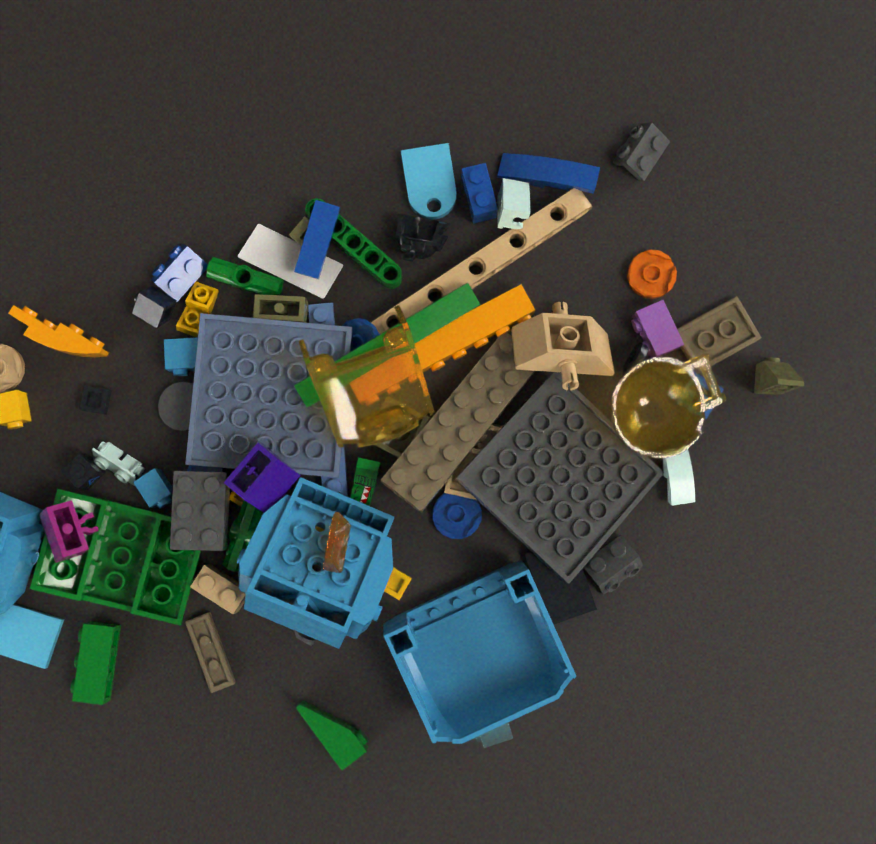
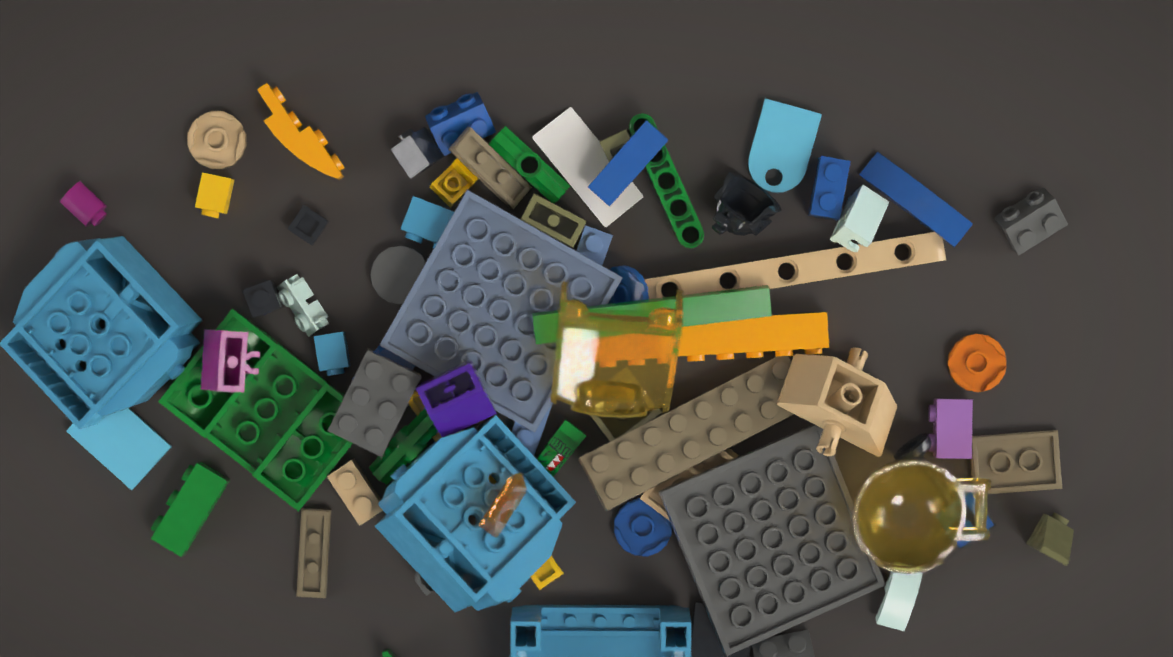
camera: 25 degrees right, 5 degrees up
none -> dark tan tile [449,127,532,209]

